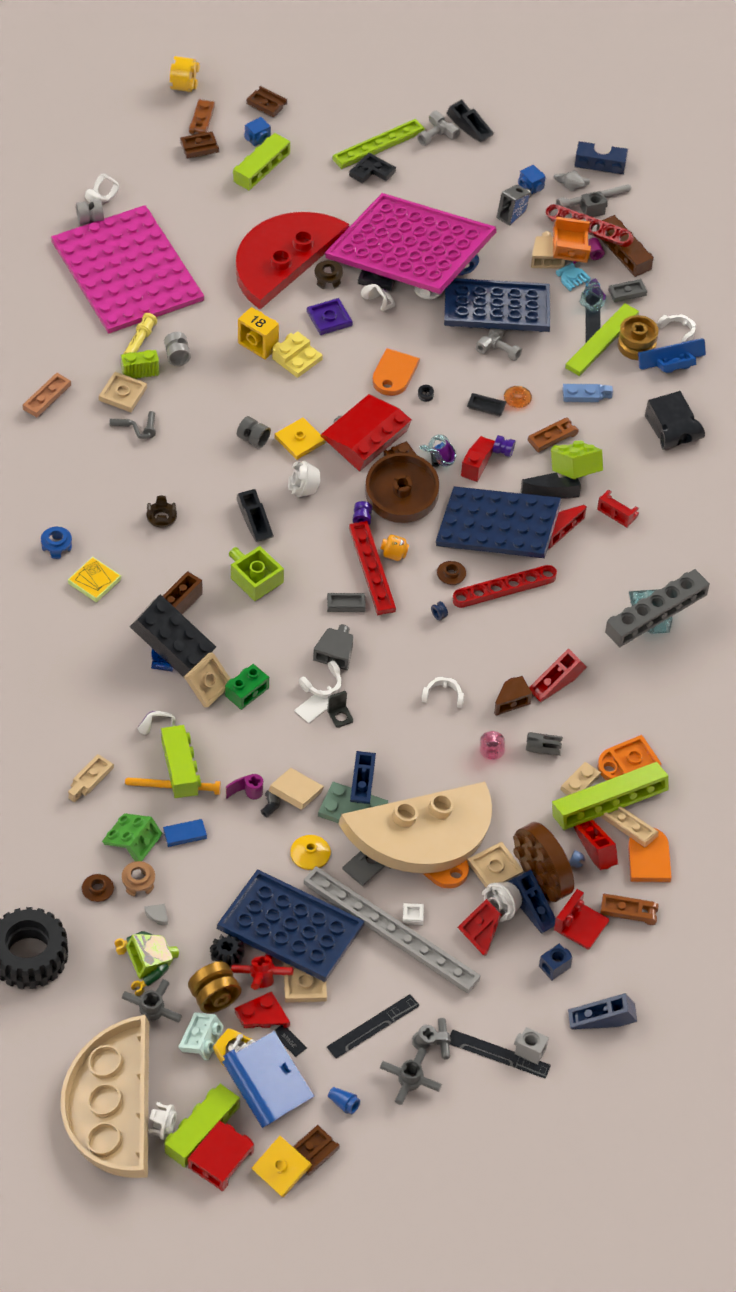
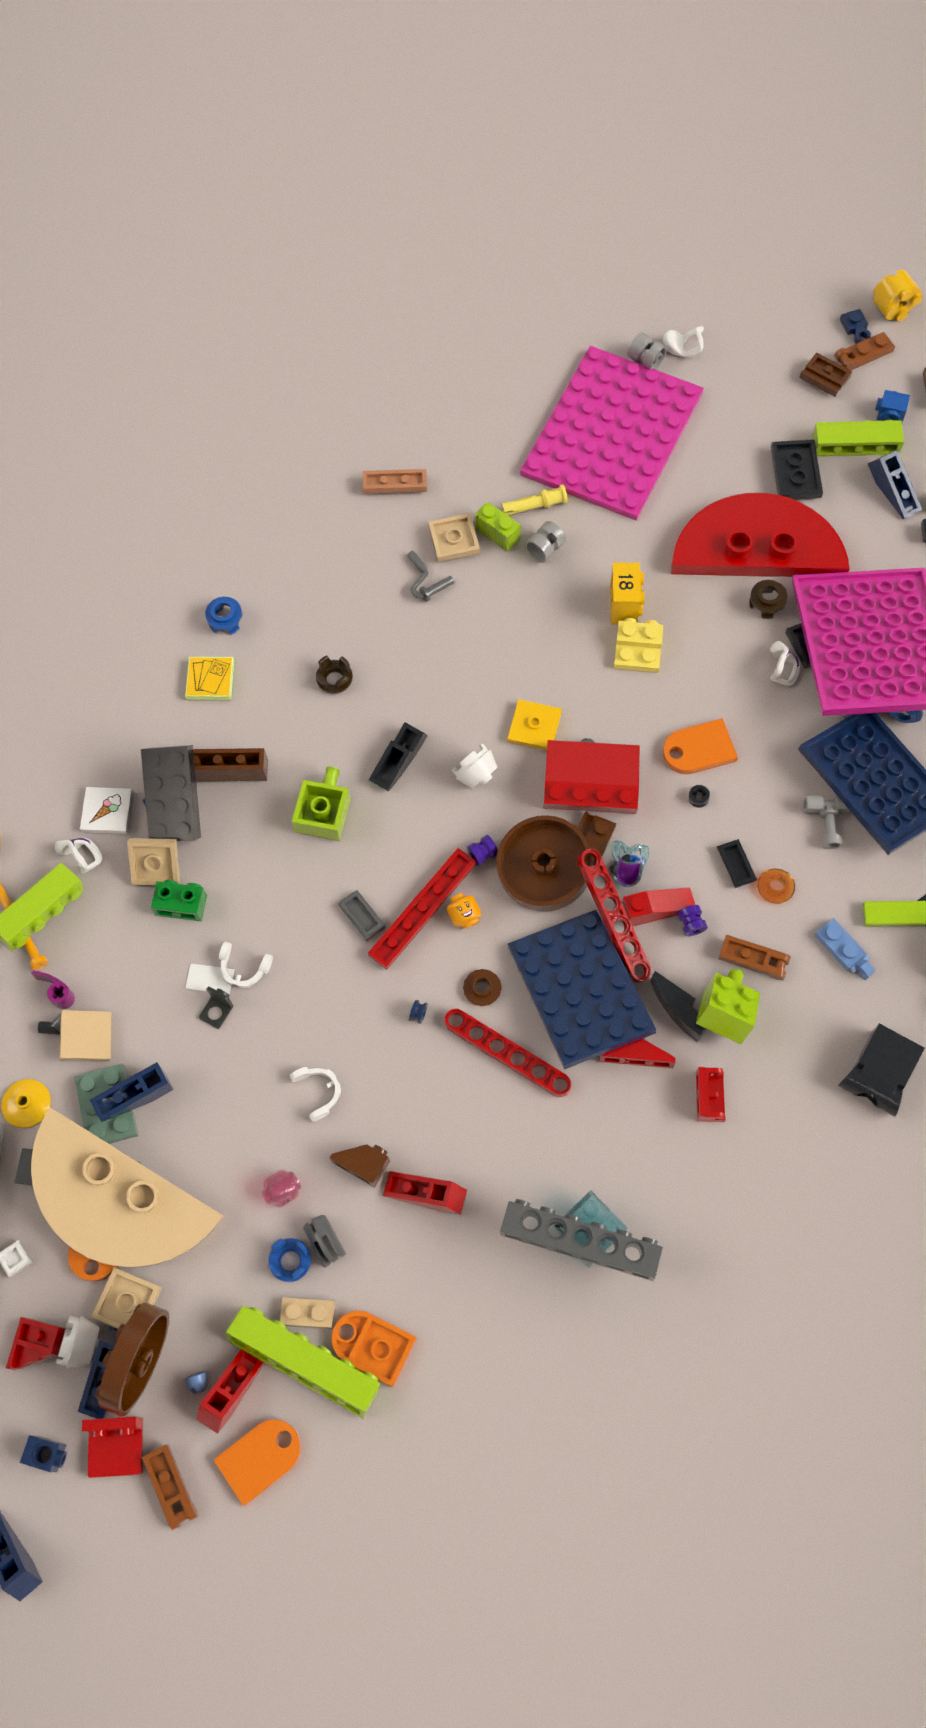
camera: 60 degrees right, 15 degrees up
dark grey wheel [237,416,271,448] -> none
dark purple tile [307,298,353,335] -> none
dark grey torso [313,624,354,671] -> none
tan tile [600,807,658,847] -> none
none -> white tile [80,787,133,834]
none -> blue piece [268,1238,311,1282]
none -> red beam [577,849,651,982]
none -> black plate [771,439,823,500]
none -> dark blue plate [840,309,871,344]
none -> dark blue slope [867,450,923,519]

